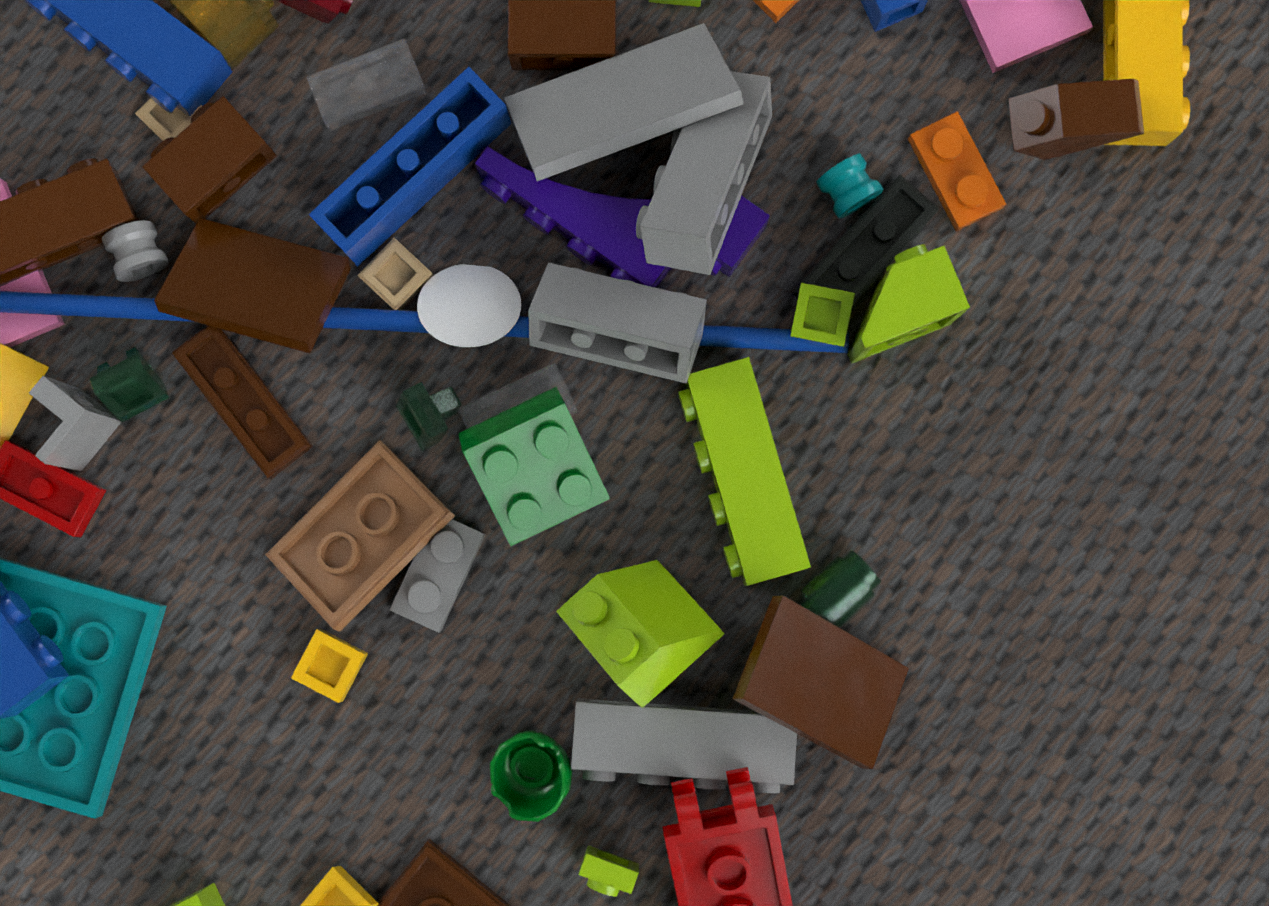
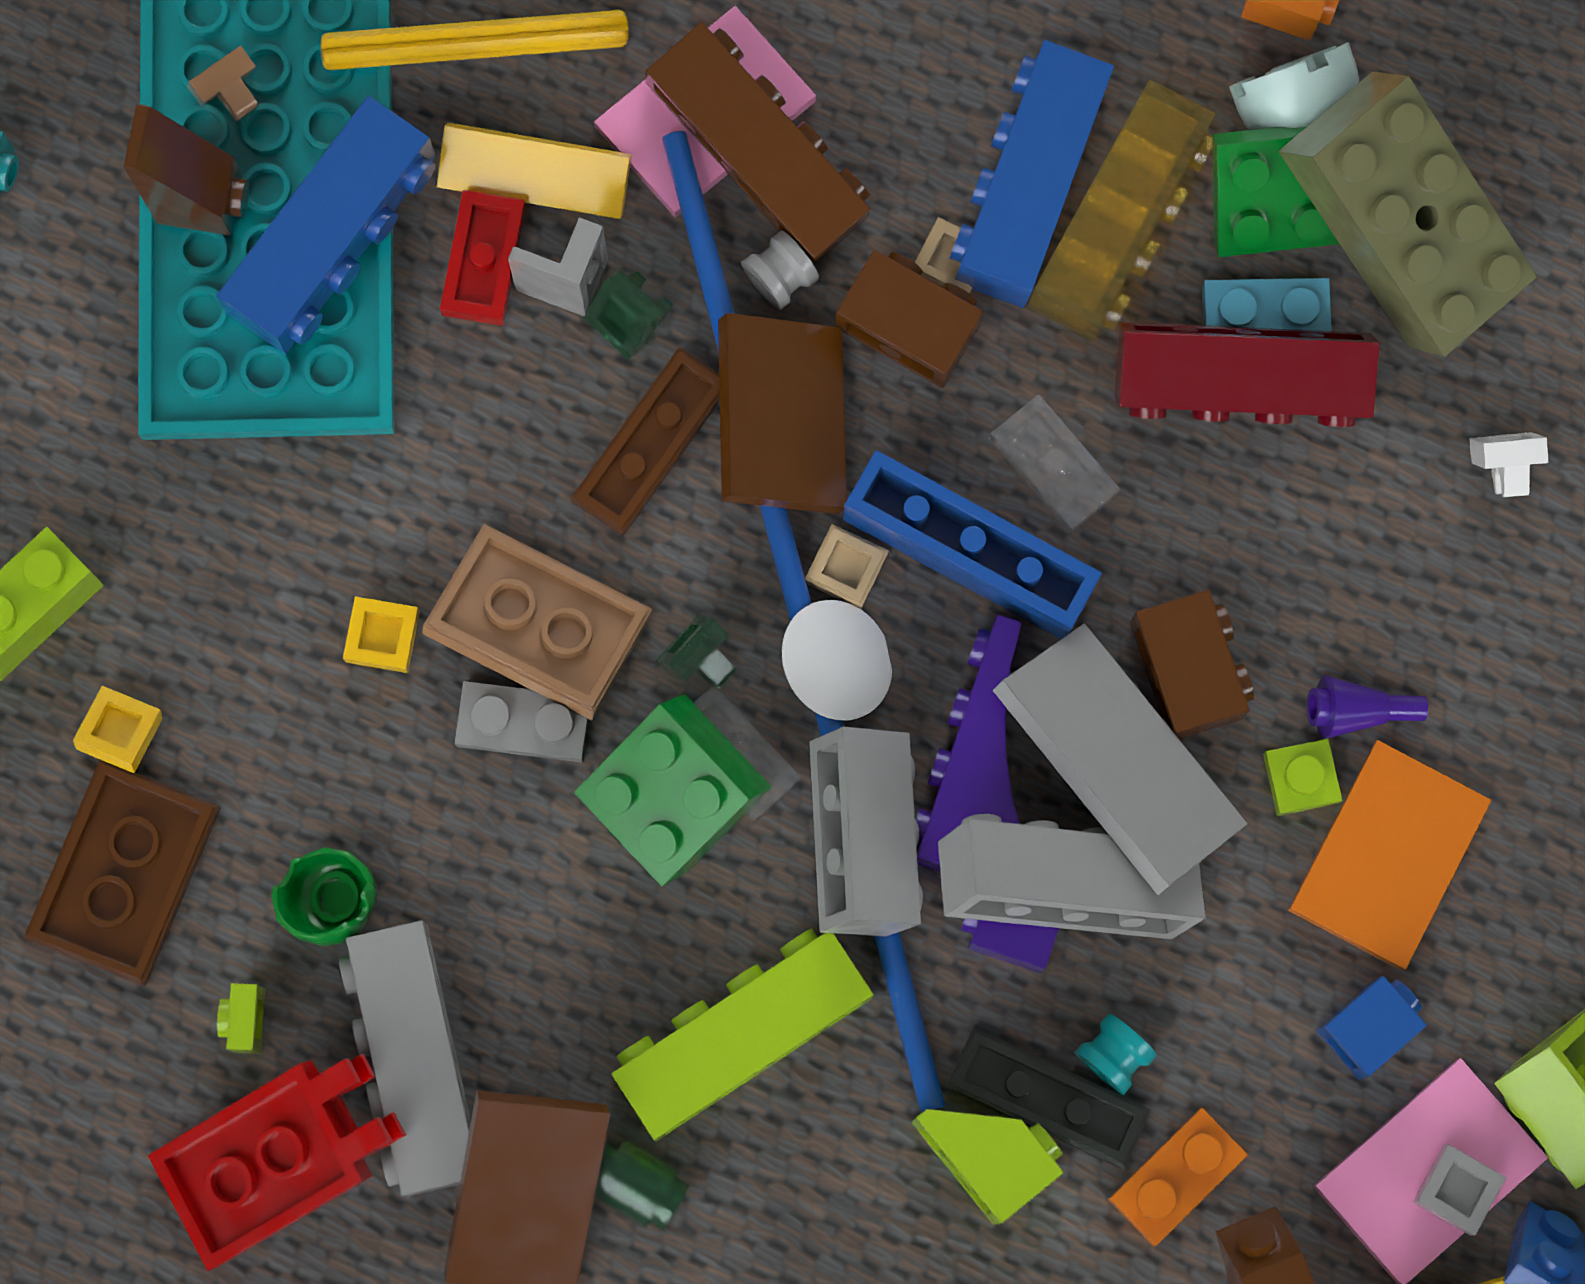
camera: 65 degrees right, 5 degrees down
lime slope [556,560,725,708] -> none
lime plate [790,283,855,347] -> none

